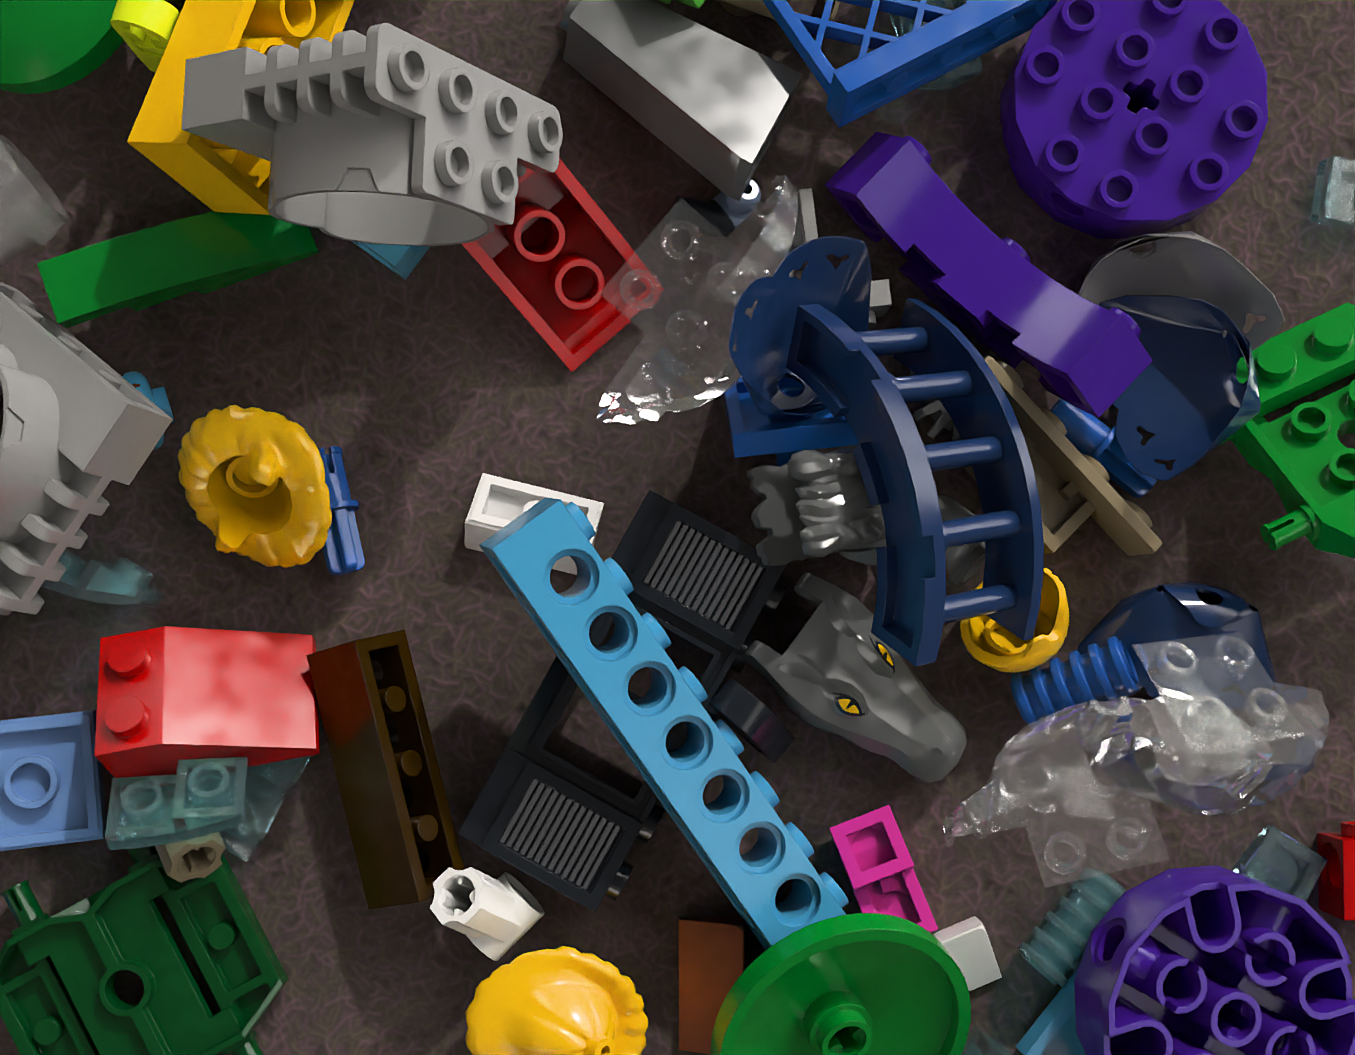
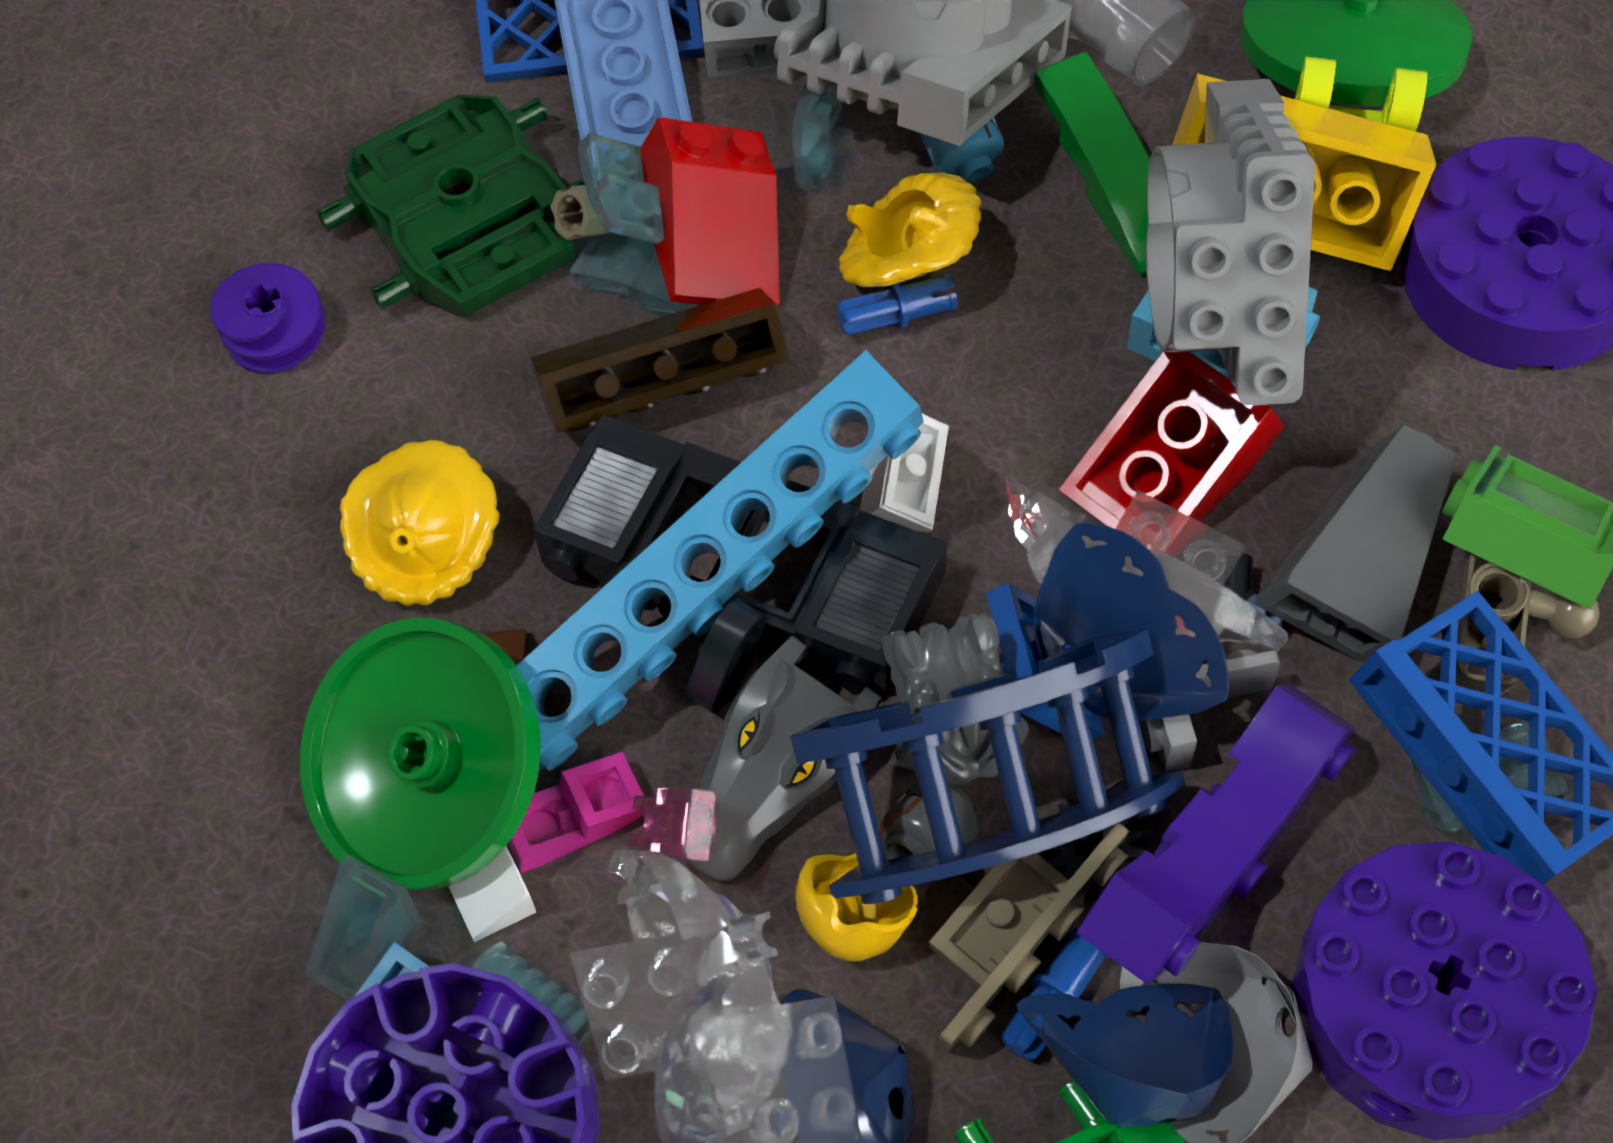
camera: 90 degrees right, 25 degrees down
white piece [430,867,544,961] -> none
blue piece [1010,636,1139,727] -> none
none -> clear pink plate [628,788,717,861]

